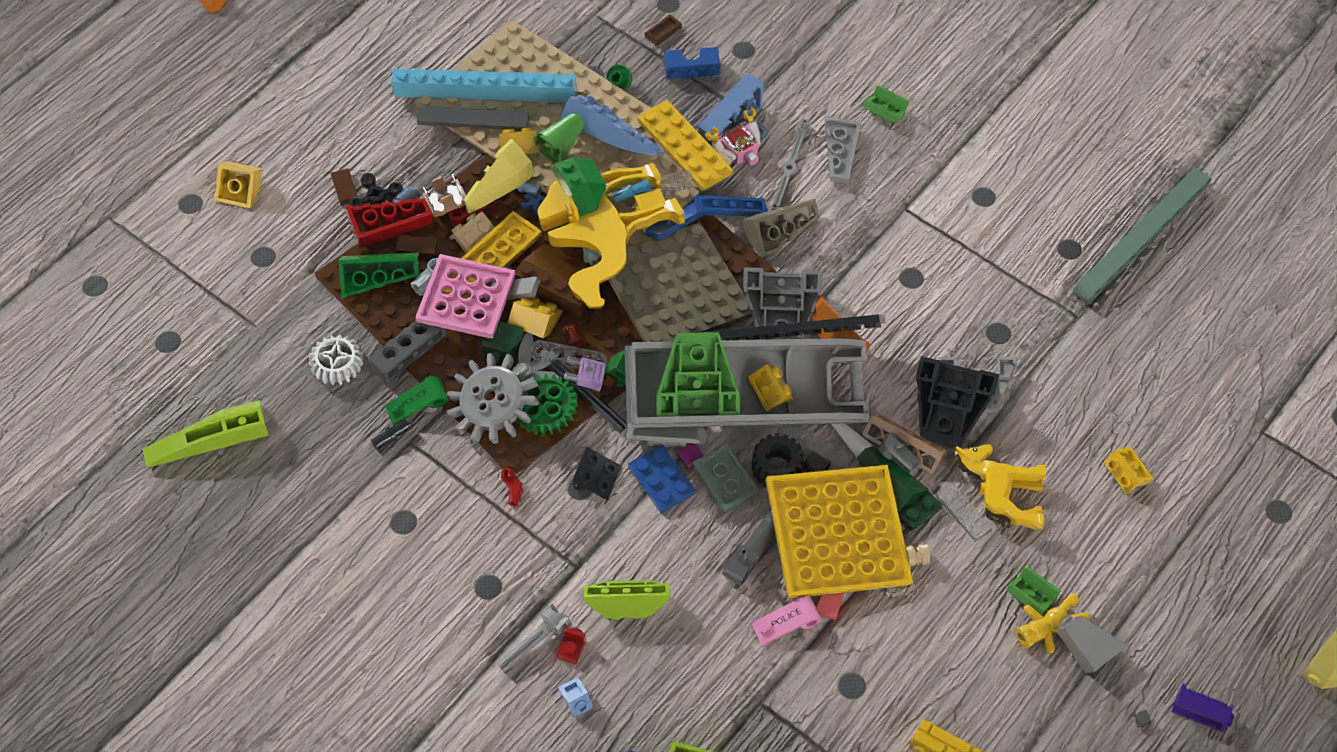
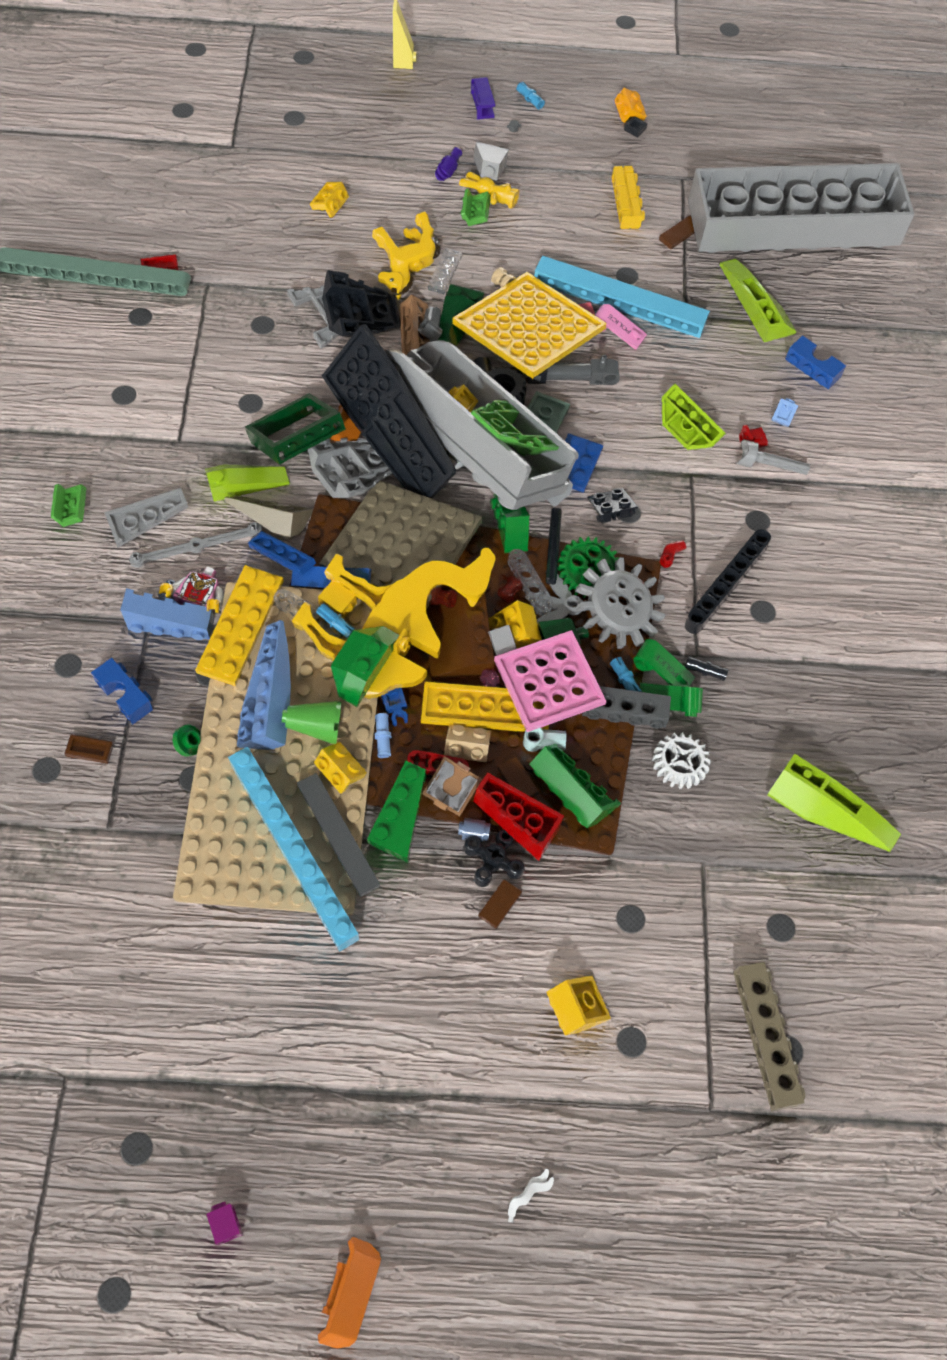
camera: 130 degrees left, 5 degrees up
light yellow wedge [464,139,535,214] -> none
lavender piece [564,356,606,391] -> none
none -> red tile [140,254,179,271]
none -> lime wedge [205,464,290,502]
none -> dark green window [245,393,346,465]
none -> green wedge [367,761,426,863]
none -> dark purple arm [435,147,462,181]
none -> white hair [508,1169,554,1223]
none -> medium azure brick [534,256,710,338]
none -> dark azure pin [610,657,642,692]
none -> green door [639,683,703,717]
none -> black beam [685,529,771,634]
none -> dark tan brick [733,962,805,1112]

